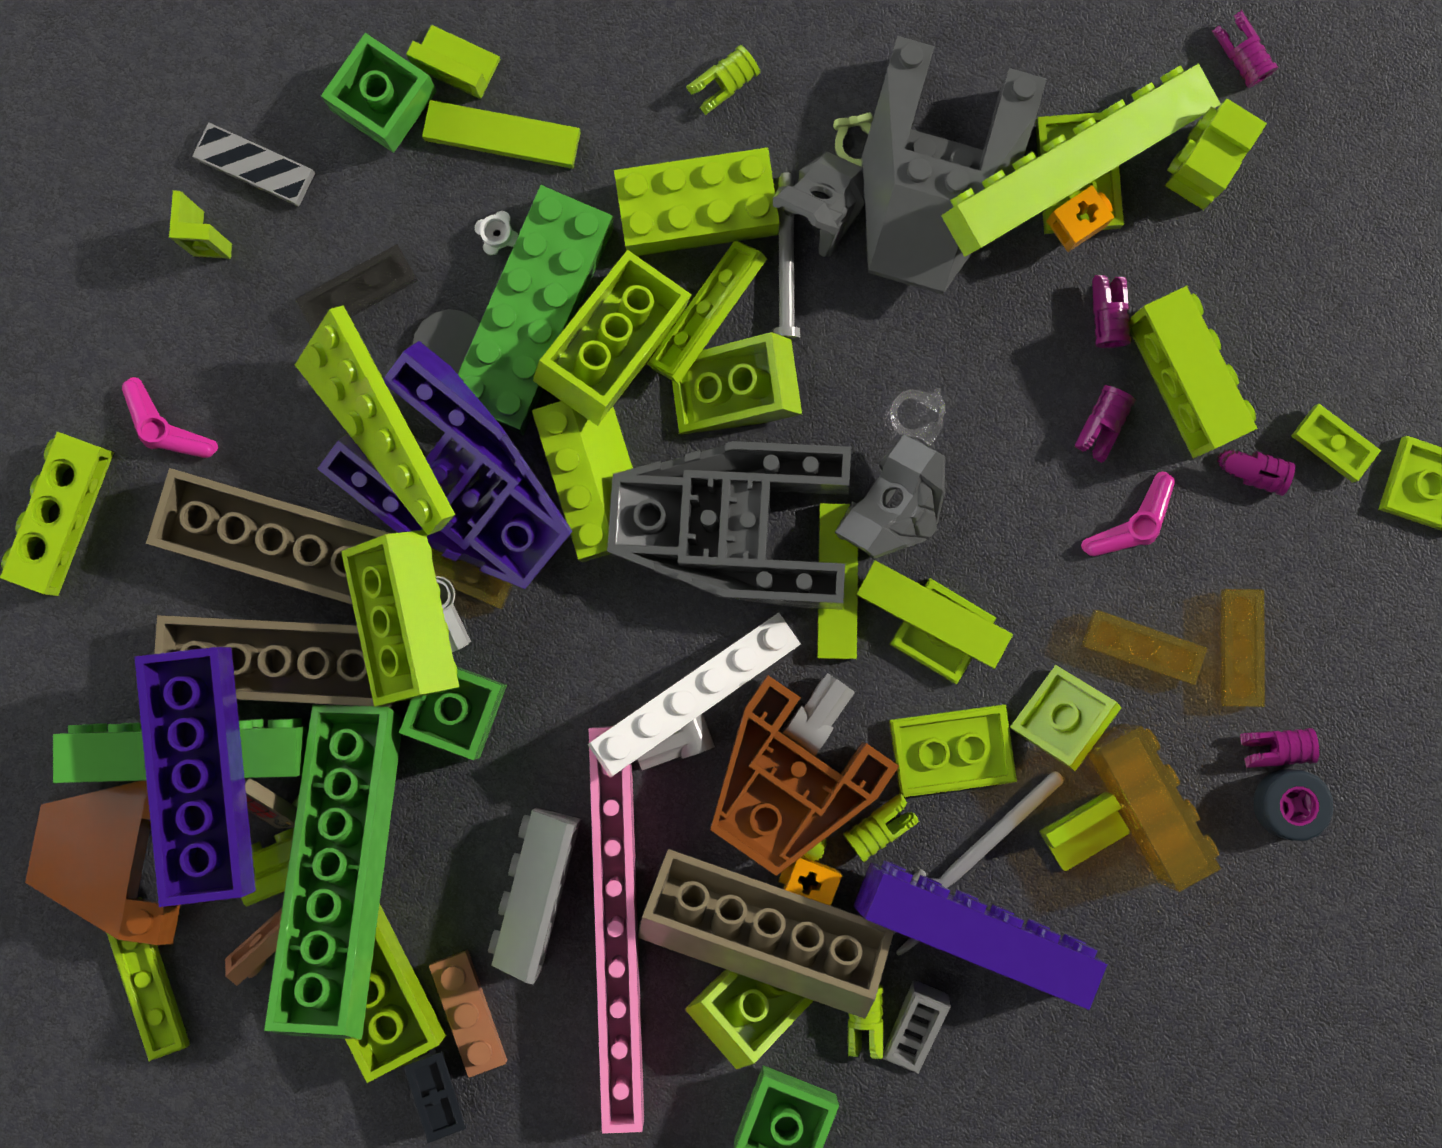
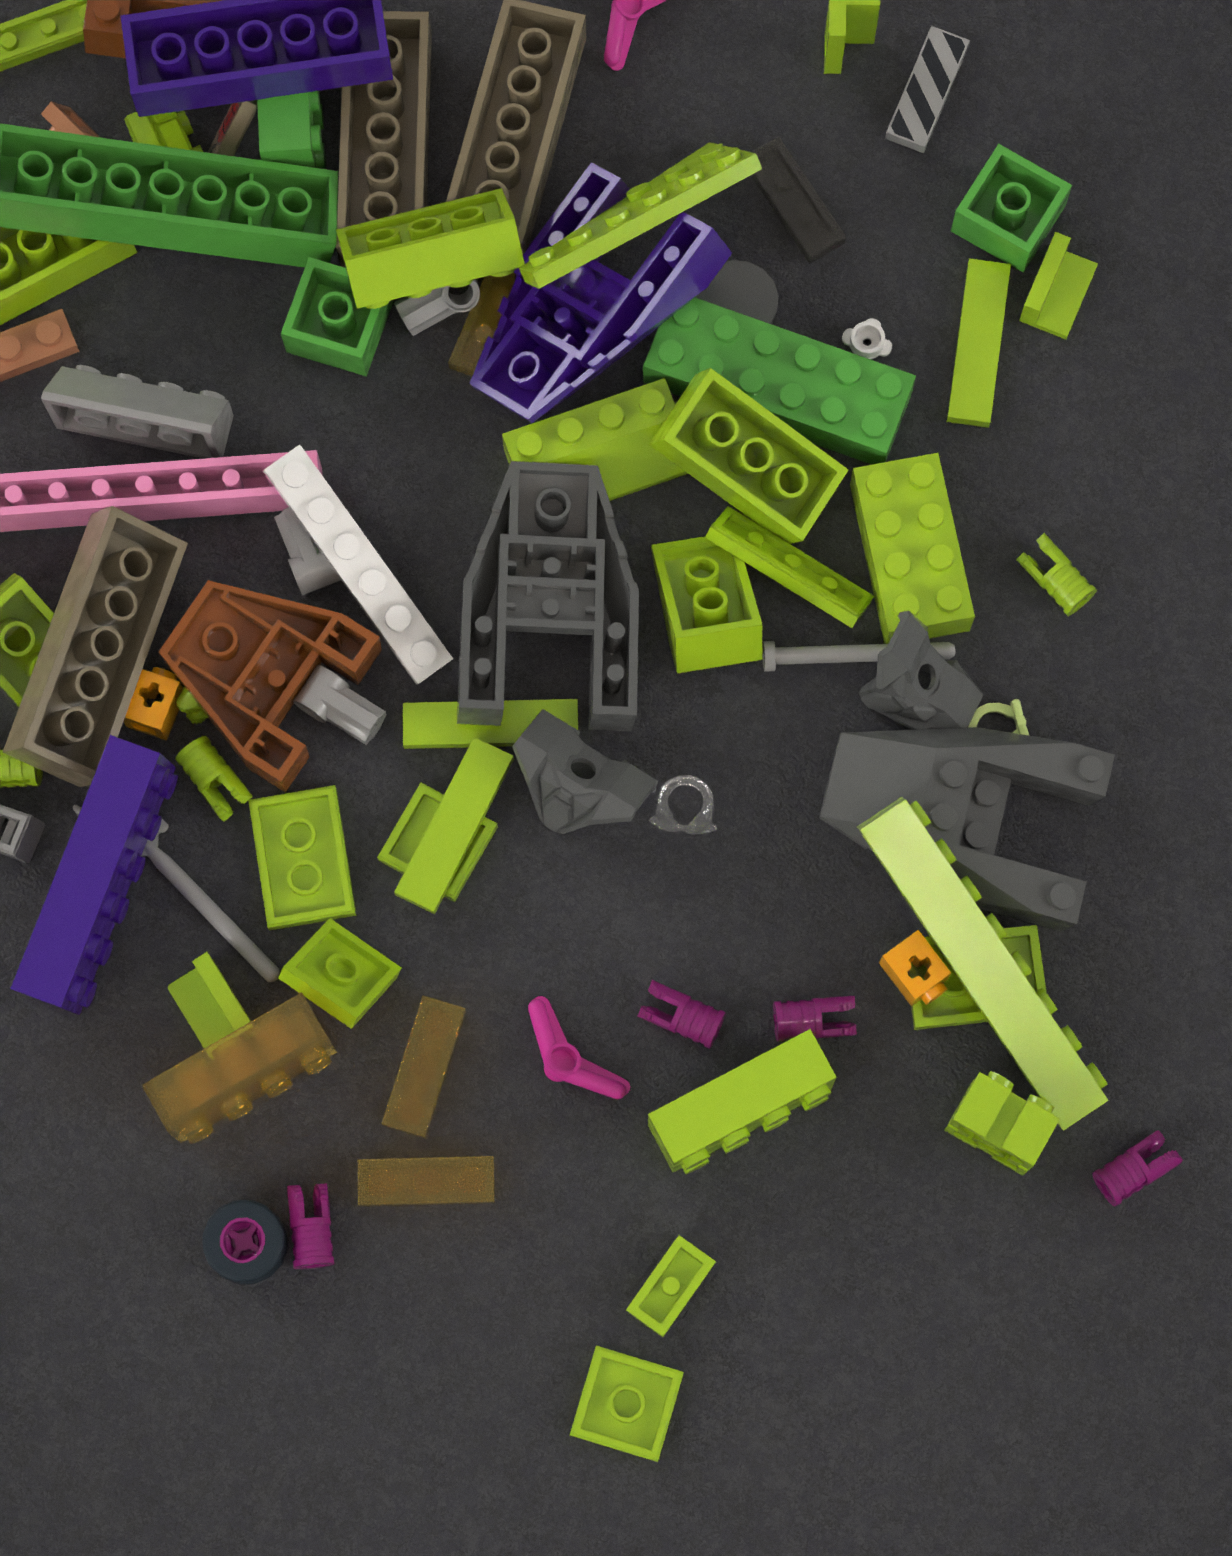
camera: 90 degrees right, 10 degrees down
magenta hinge [1217,449,1295,496] -> none

